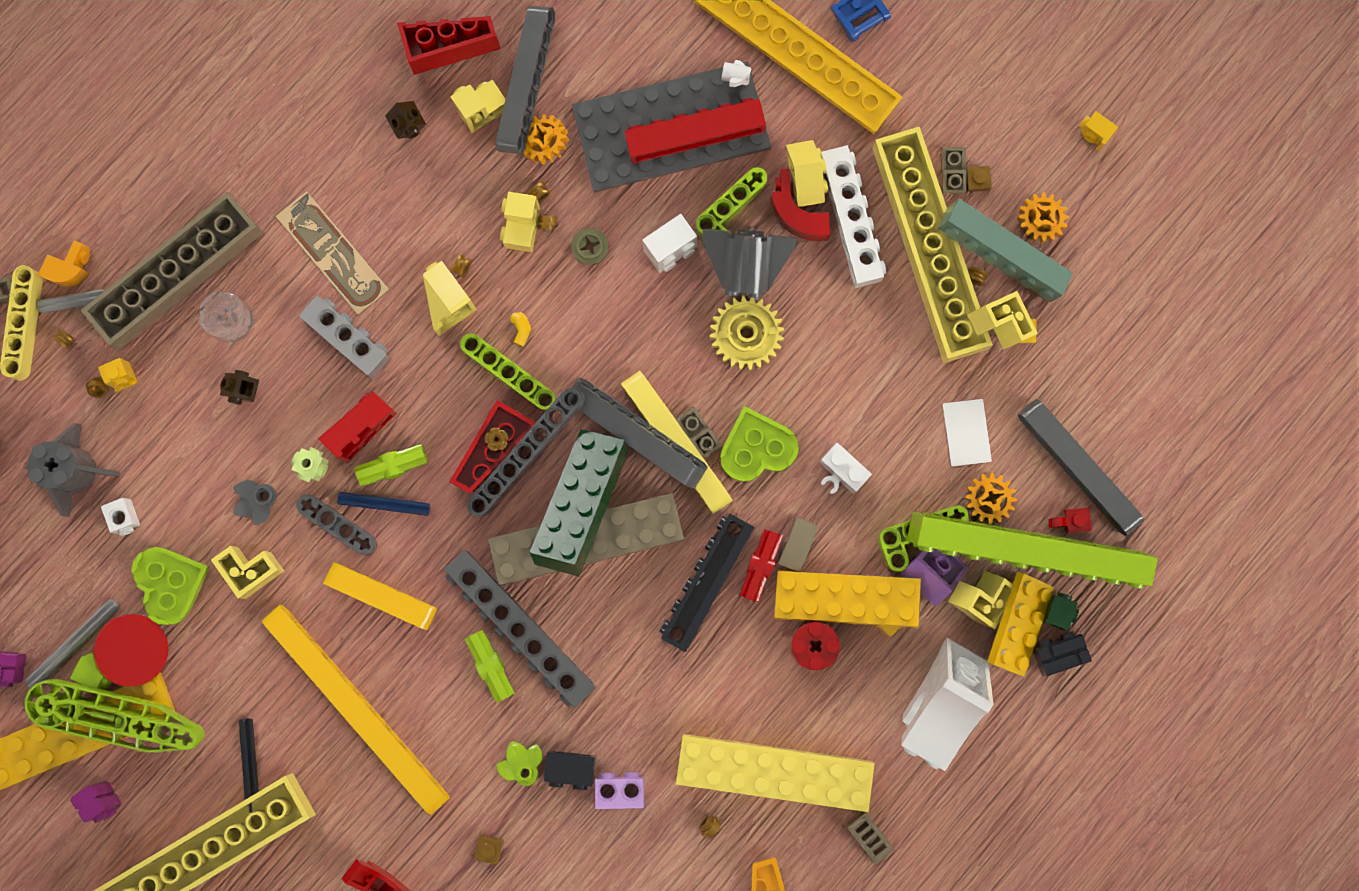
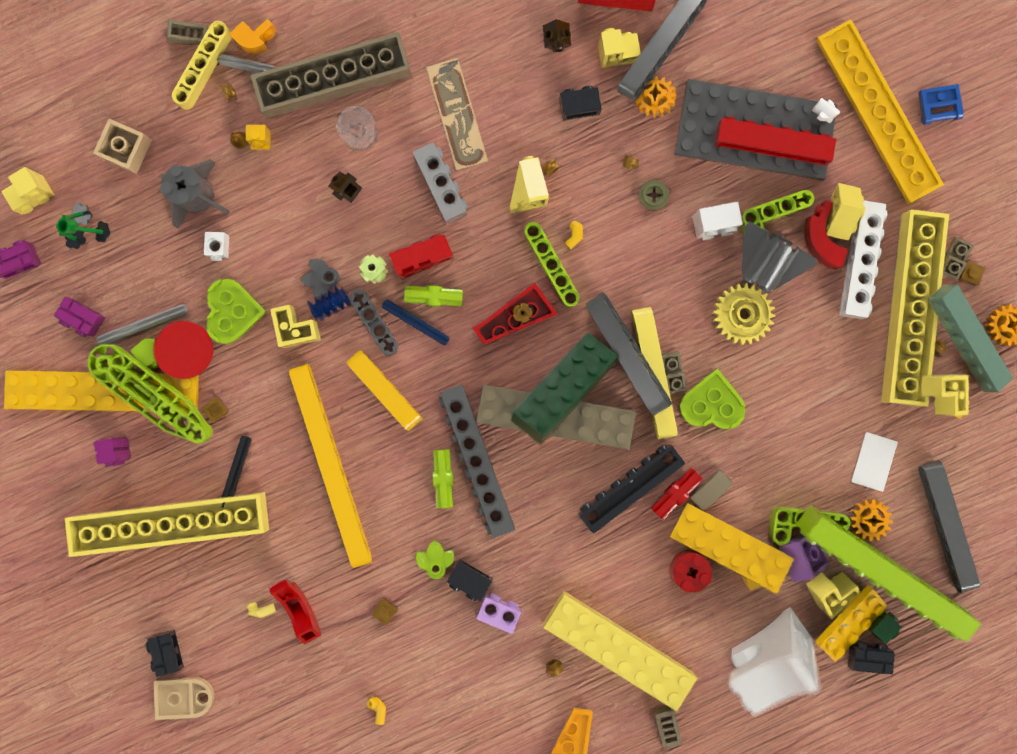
camera: 20 degrees right, 5 degrees up
dark grey beam [467,388,585,516] -> none
light yellow brick [500,192,540,252] -> none
pearl gold bush [527,182,551,203] -> none
white brick [819,443,872,494] -> none
red plate [1048,508,1092,534] -> none
none -> pearl gold plate [201,396,229,423]
none -> clear blue piece [307,285,351,321]
none -> black piece [559,86,602,121]

